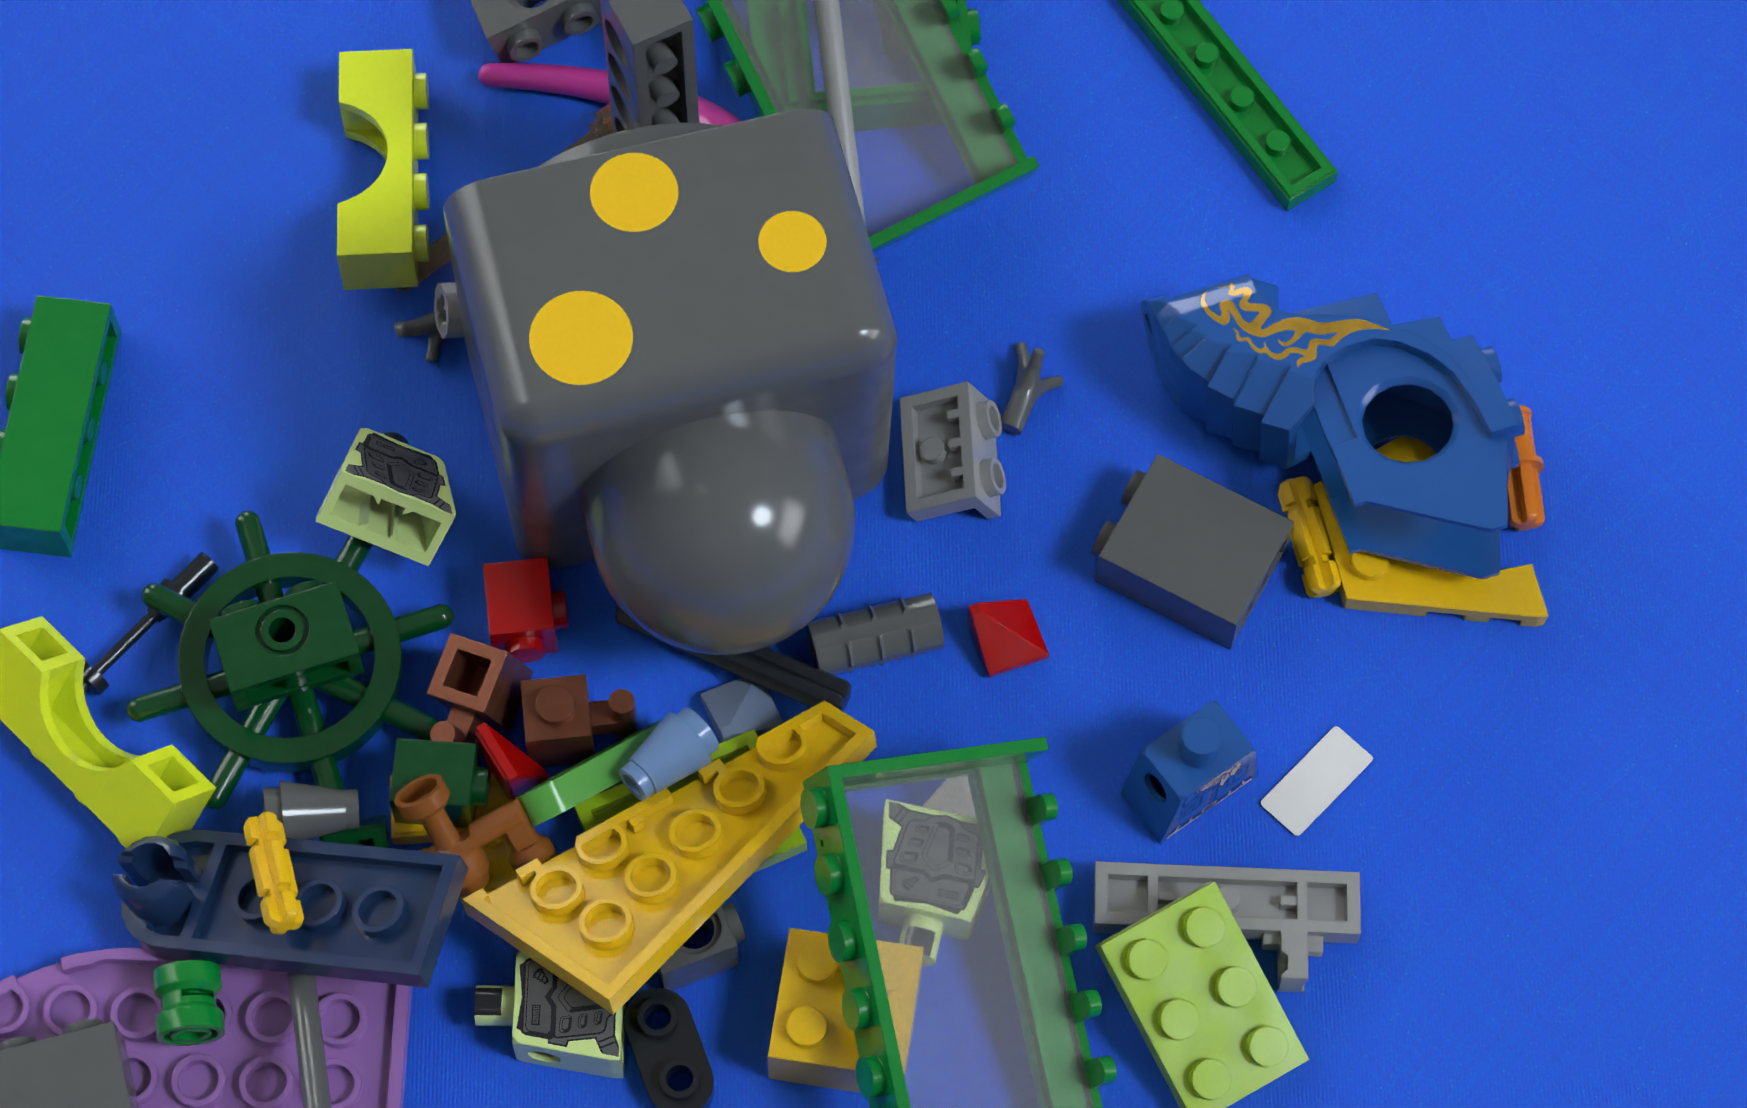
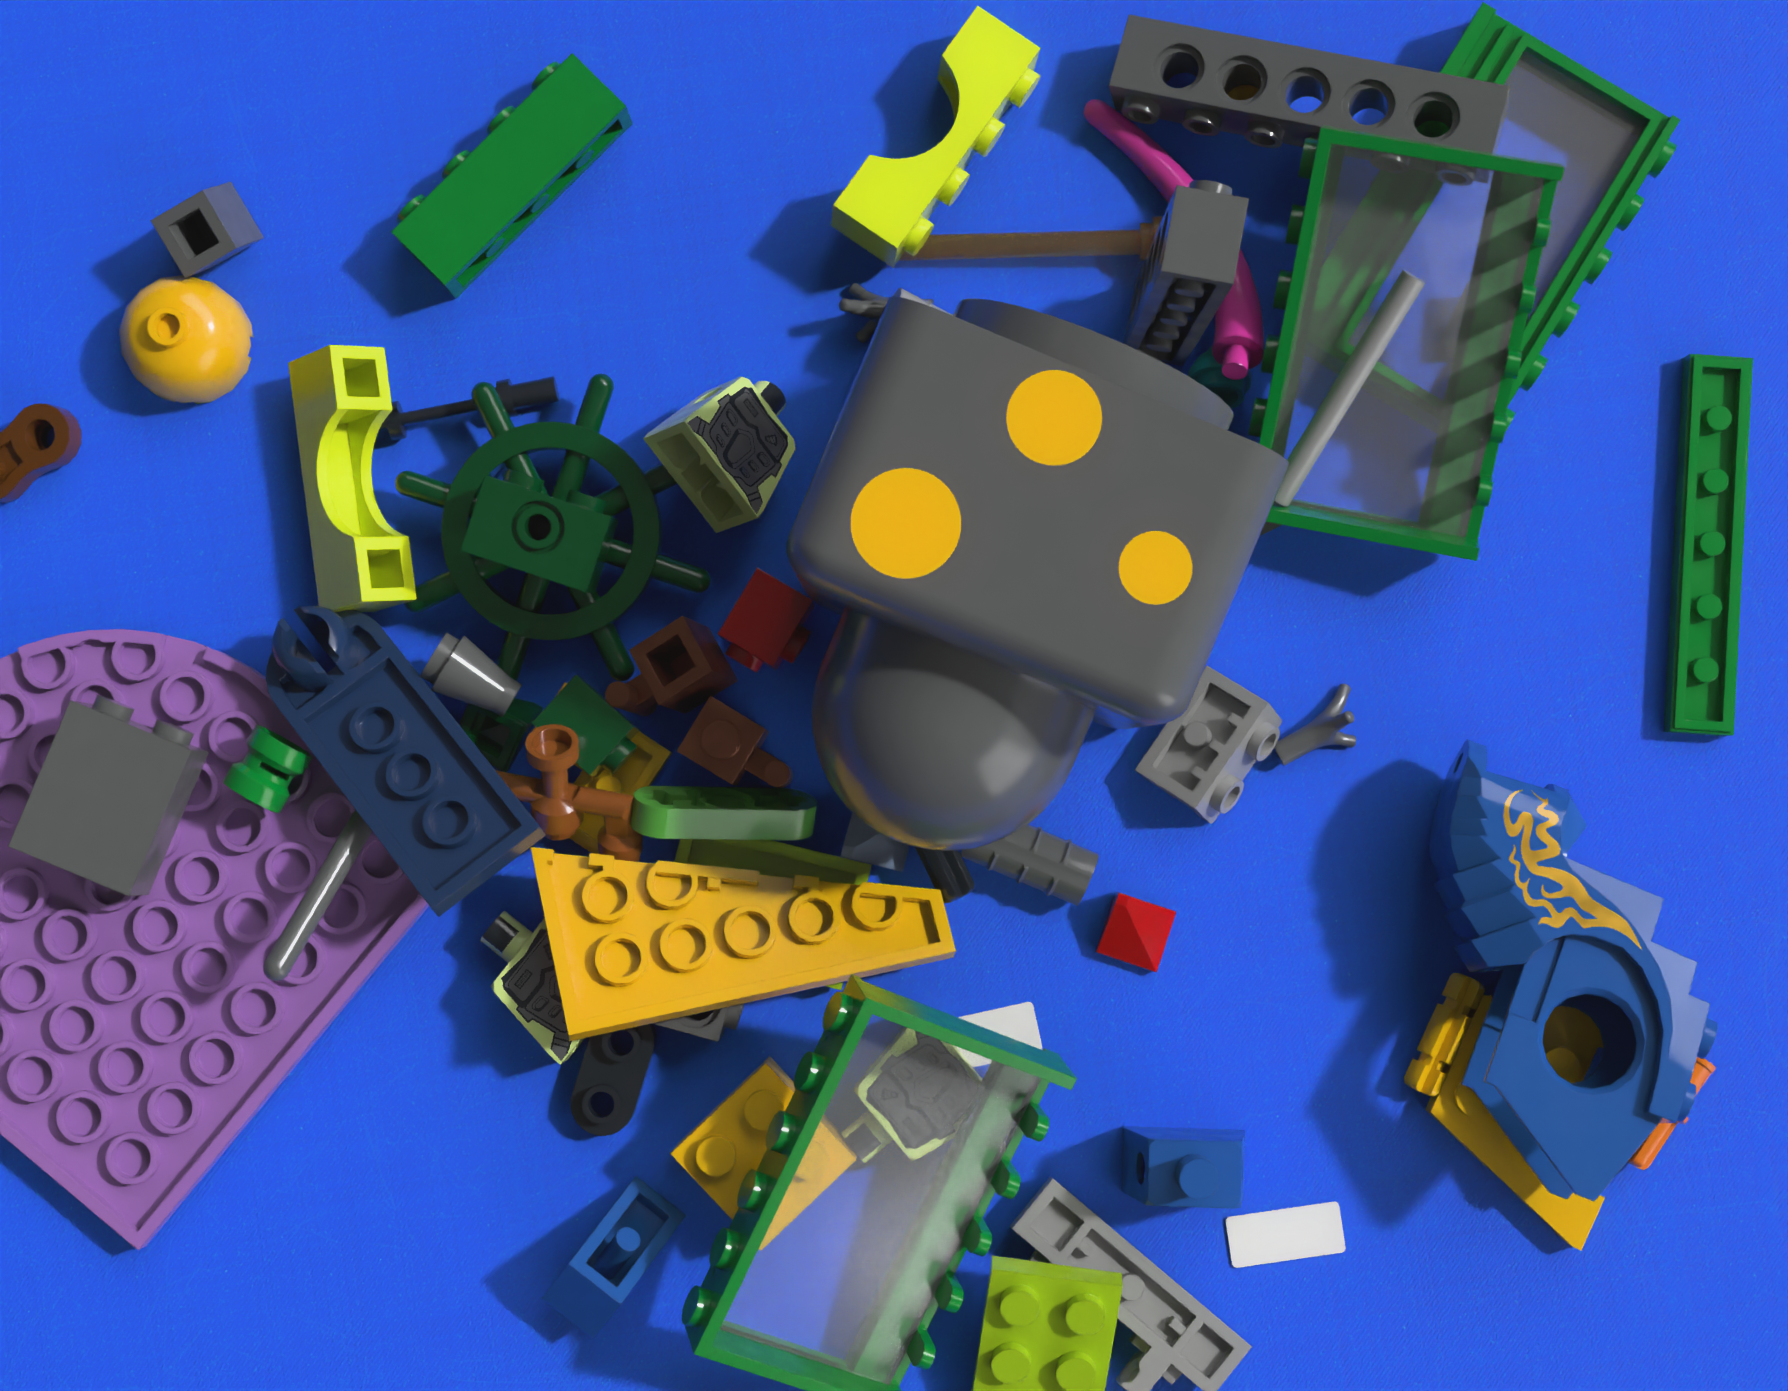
camera: 40 degrees right, 20 degrees up
yellow axle [243,811,304,935] -> none
red slope [475,722,550,800] -> none
medium blue cone [619,708,719,801] -> none
dark grey brick [1091,454,1294,649] -> none

